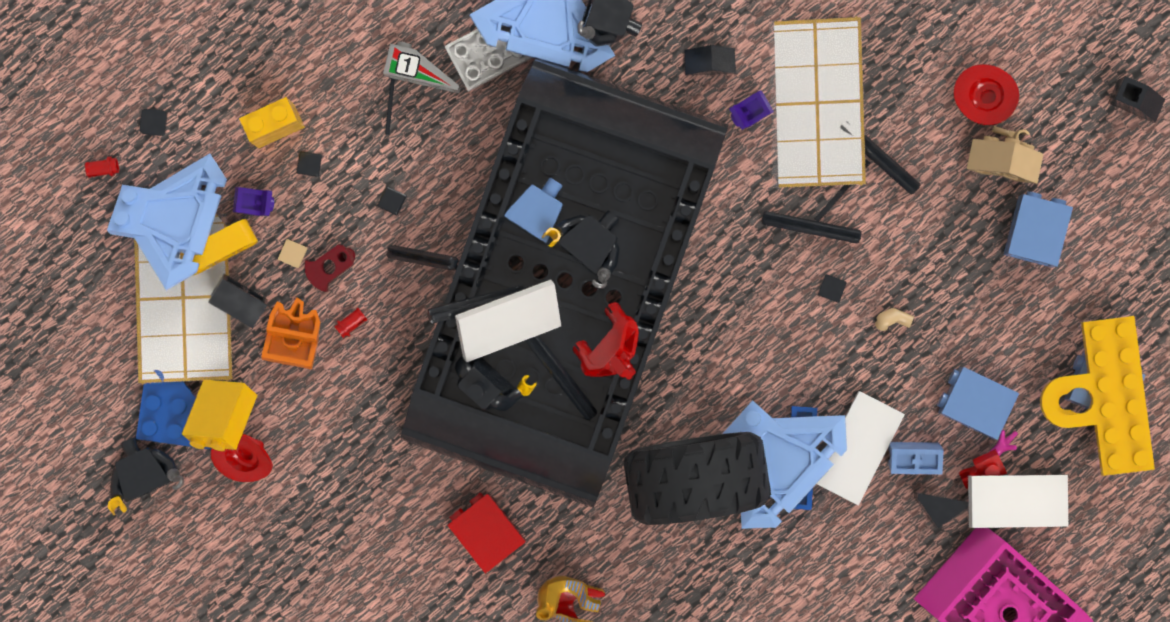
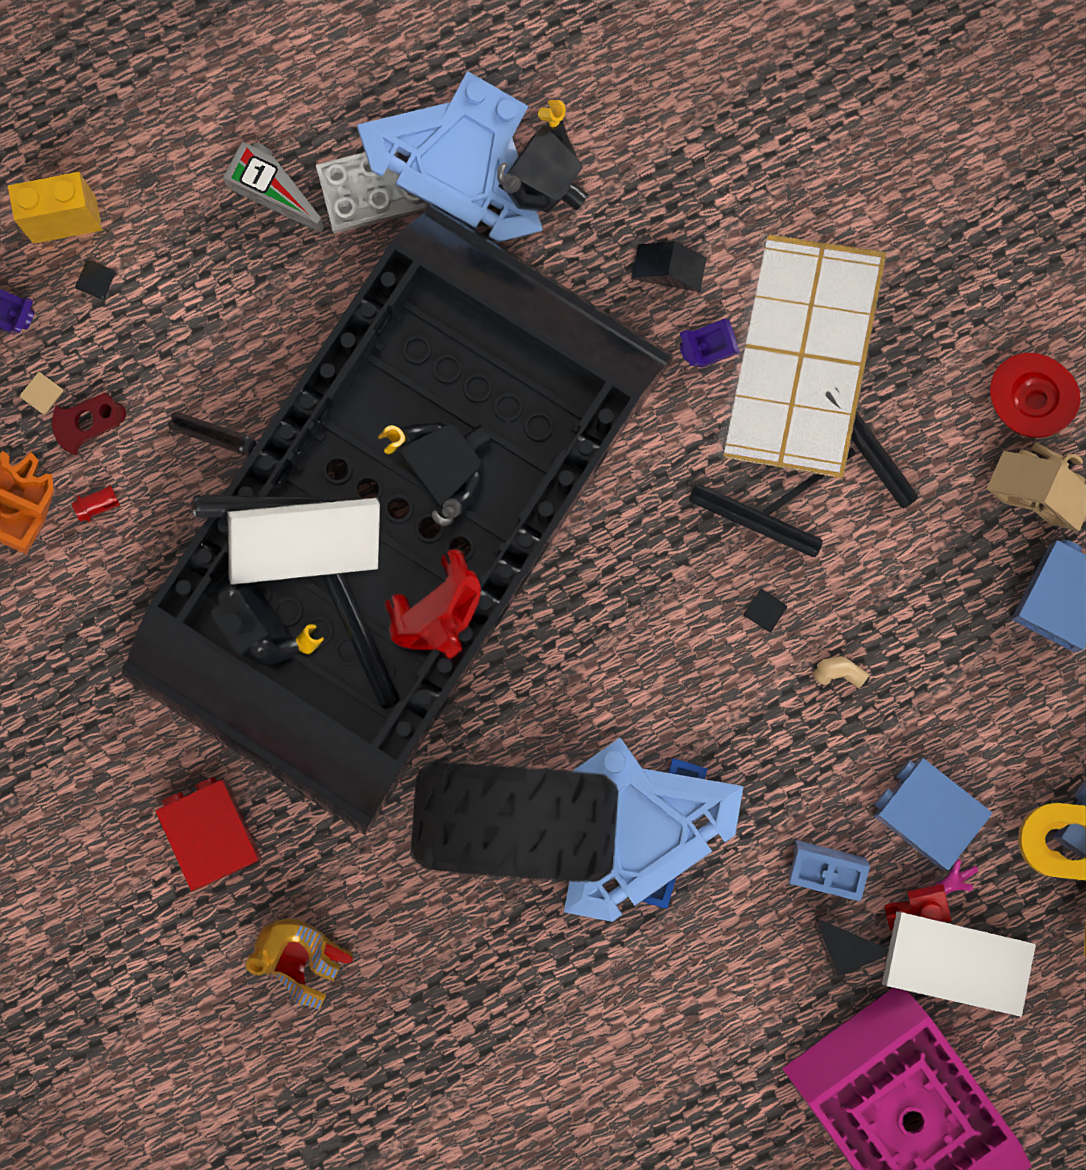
camera: 10 degrees right, 5 degrees down
black piece [377,186,407,216] -> none
black piece [385,78,395,135] -> none
medium blue torso [504,177,563,243] -> none
white tile [817,391,905,506] -> none

